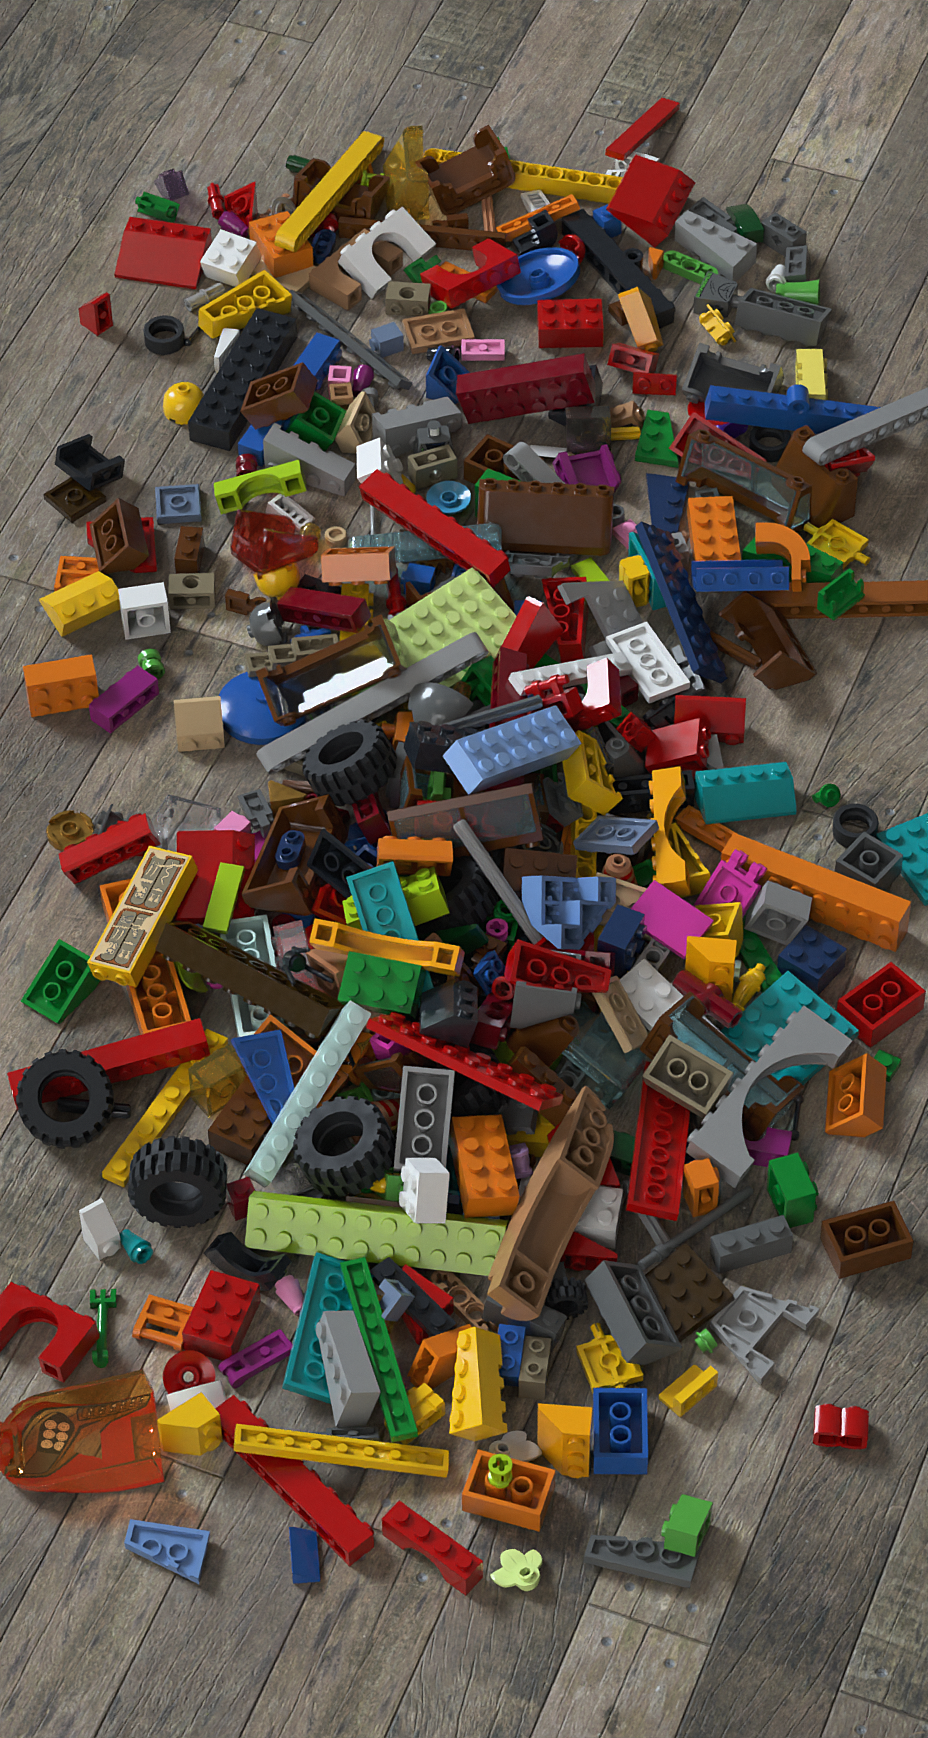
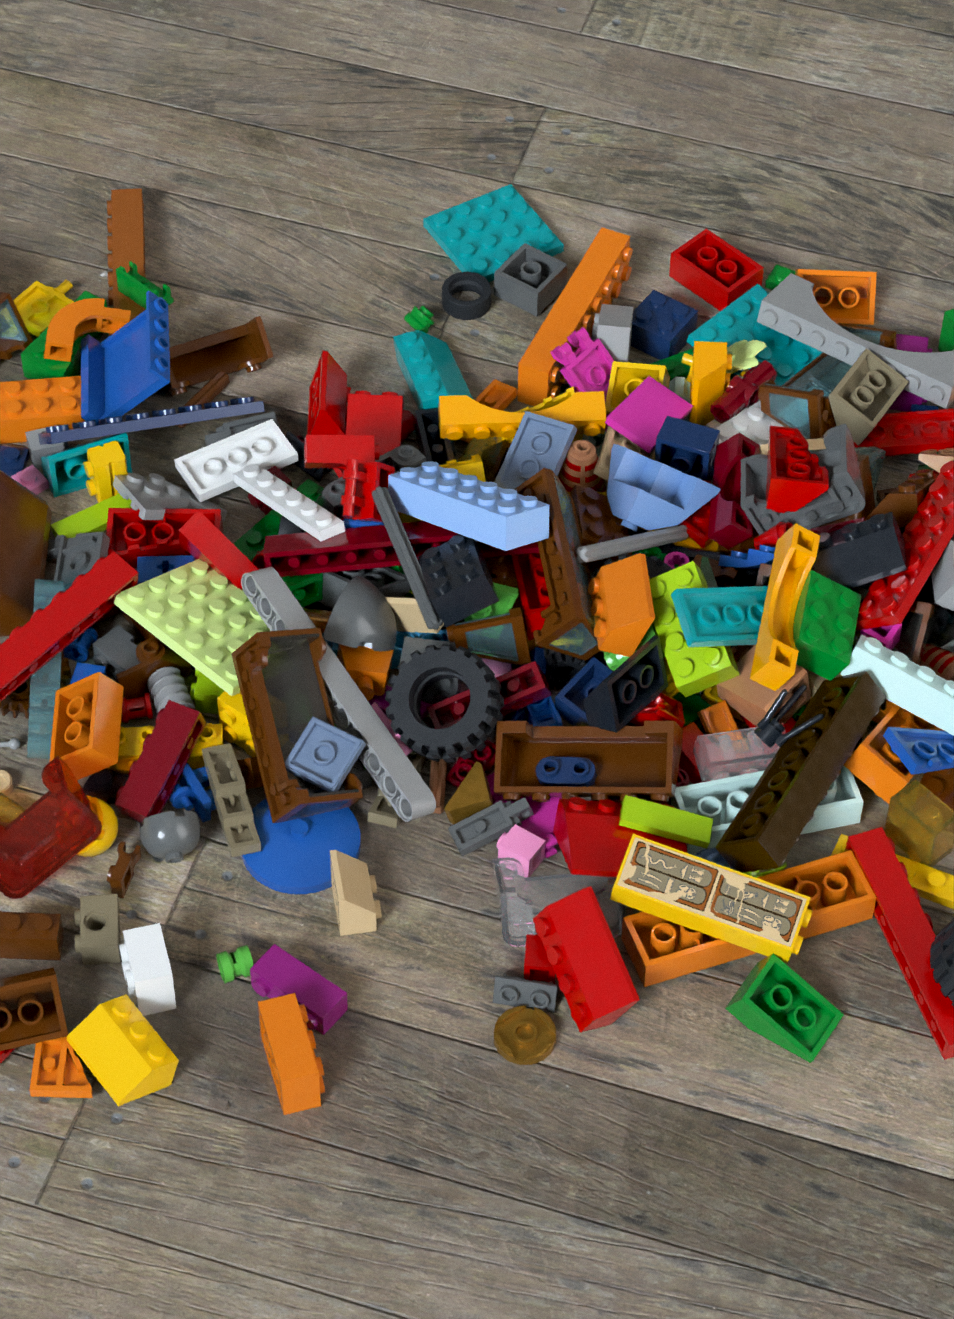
camera: 95 degrees left, 0 degrees up
none -> sand blue tile [284,716,366,795]
none -> yellowish green plate [726,340,767,374]

